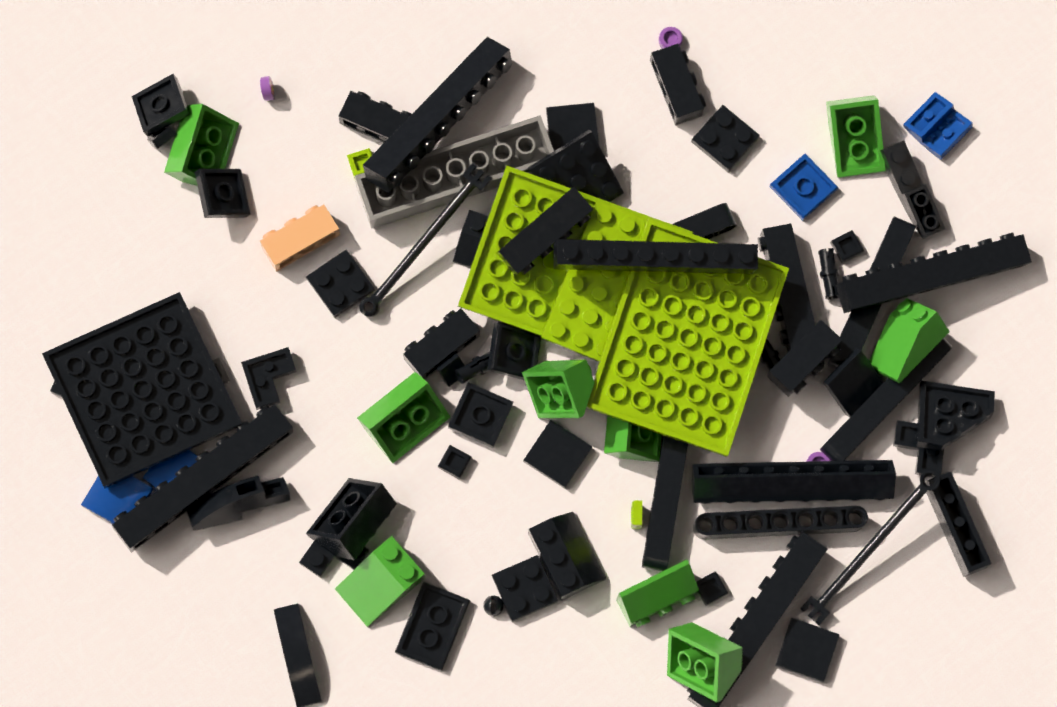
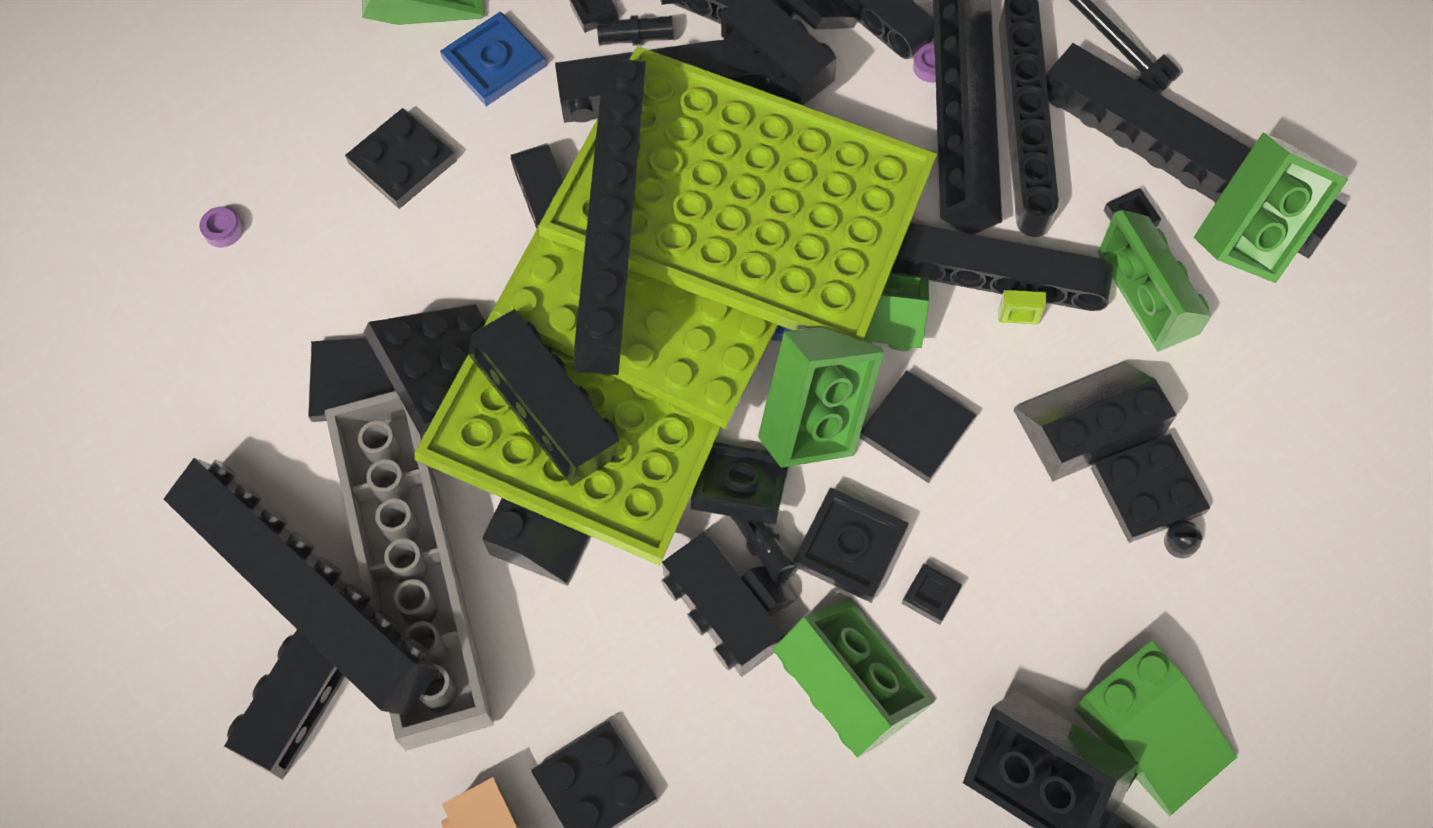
camera: 80 degrees left, 10 degrees down
lime tile [347,148,372,179] -> none
black hinge [359,162,493,317] -> none
black tile [395,581,470,671] -> none
black brick [650,43,706,125] -> none
black tile [775,618,840,683] -> none

